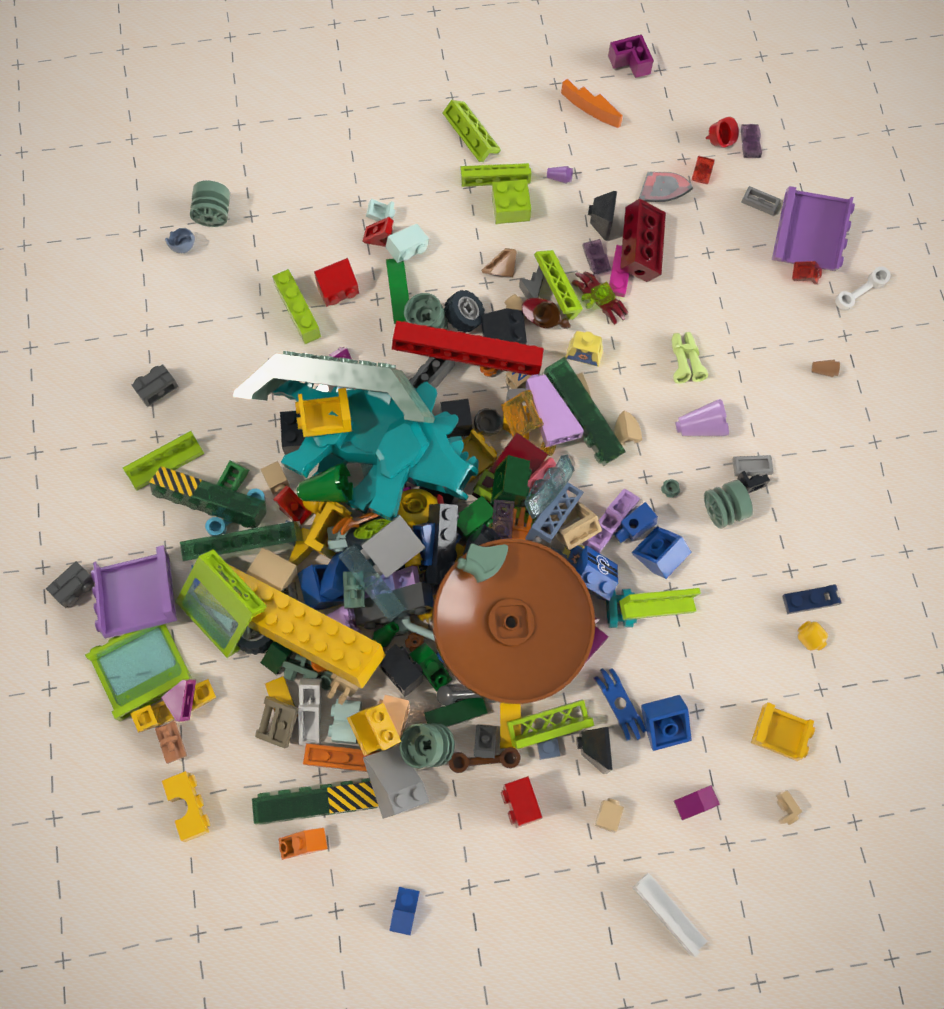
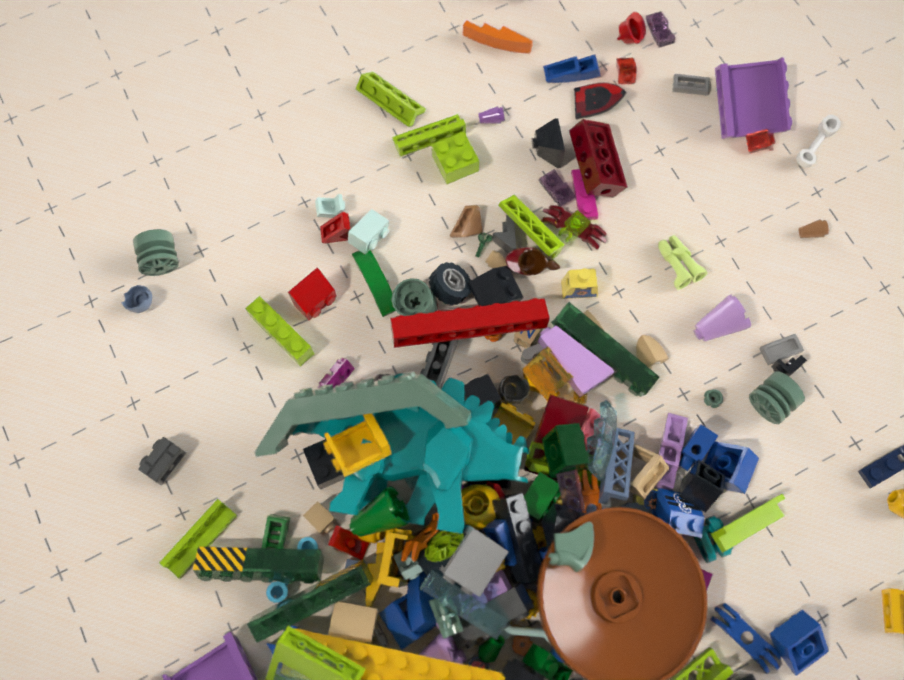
camera: 15 degrees left, 0 degrees up
none -> clear green hand [475,232,492,258]
none -> blue slope [543,54,601,83]
none -> black head [679,459,725,513]

